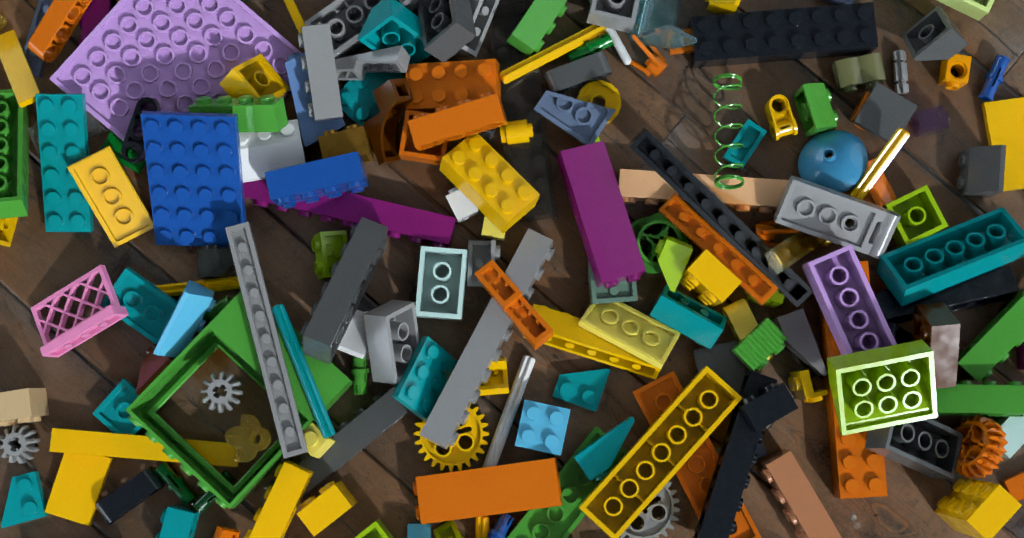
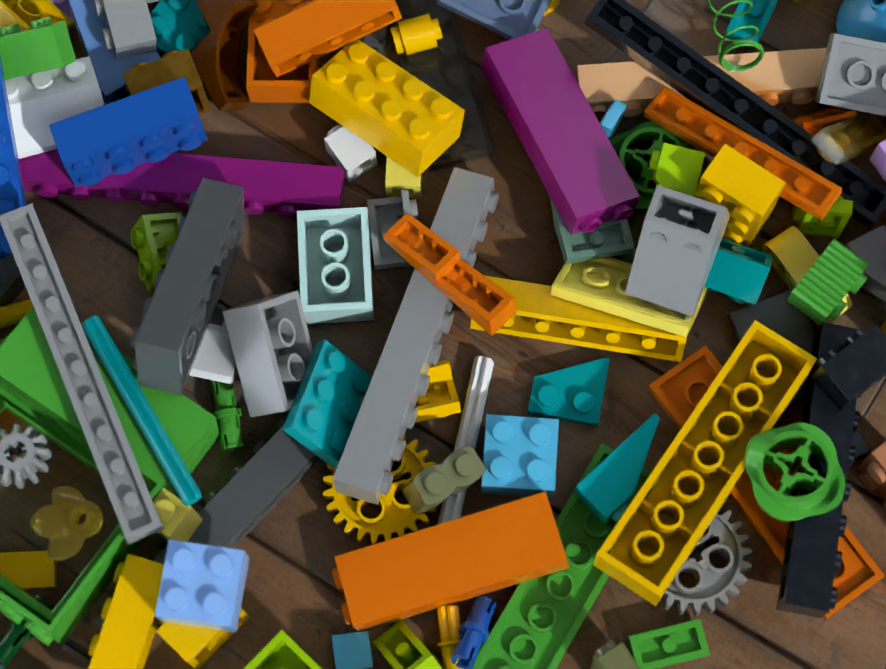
camera: 10 degrees left, 10 degrees down
none -> light blue brick [155,540,250,632]
none -> olive brick [402,447,486,514]
none -> medium azure tile [600,100,627,141]
none -> light grey slope [625,185,730,317]
none -> bright green piece [745,423,845,521]

